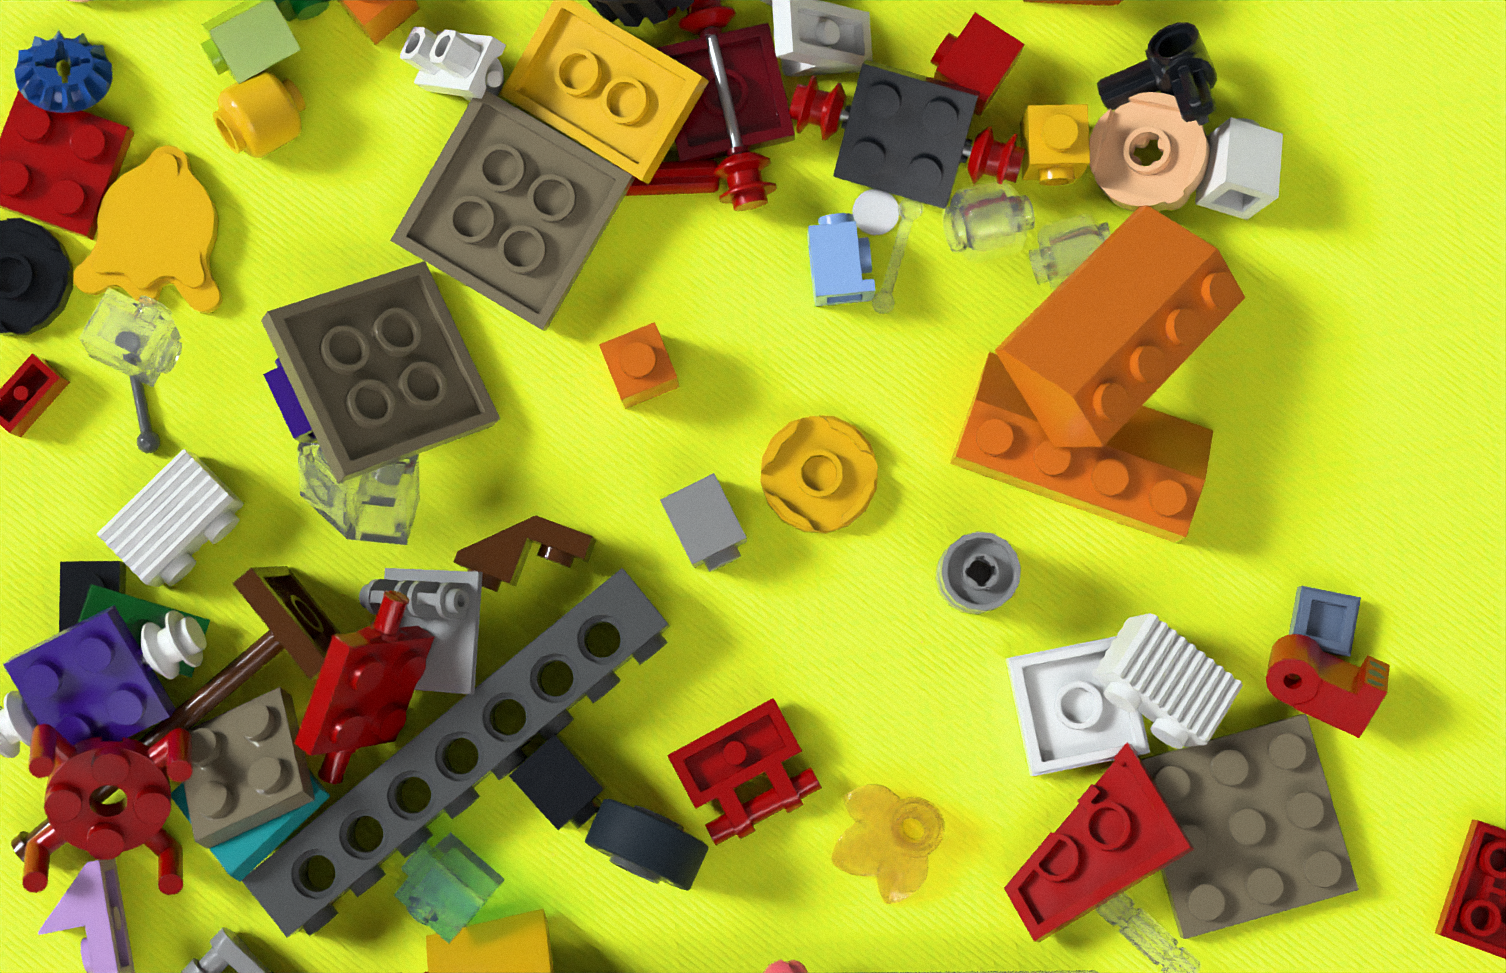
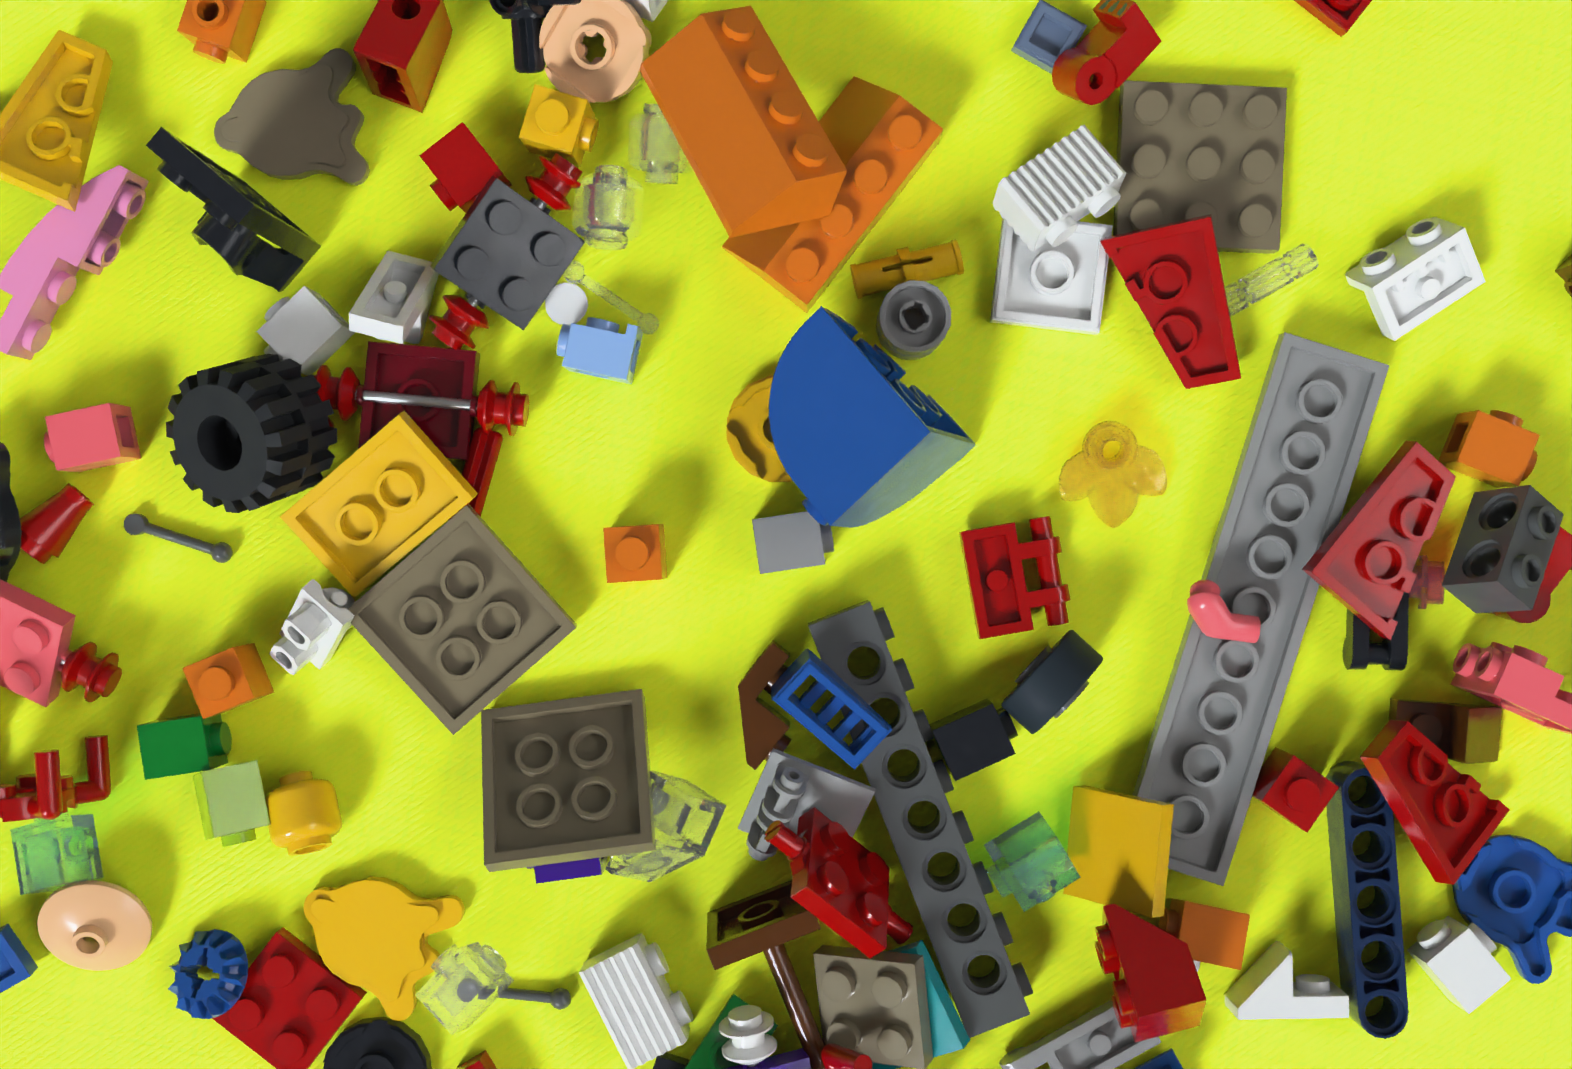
camera: 70 degrees left, 5 degrees up
none -> blue brick [769,306,976,528]
none -> blue slope [771,648,892,770]
none -> yellow pin [850,239,964,299]

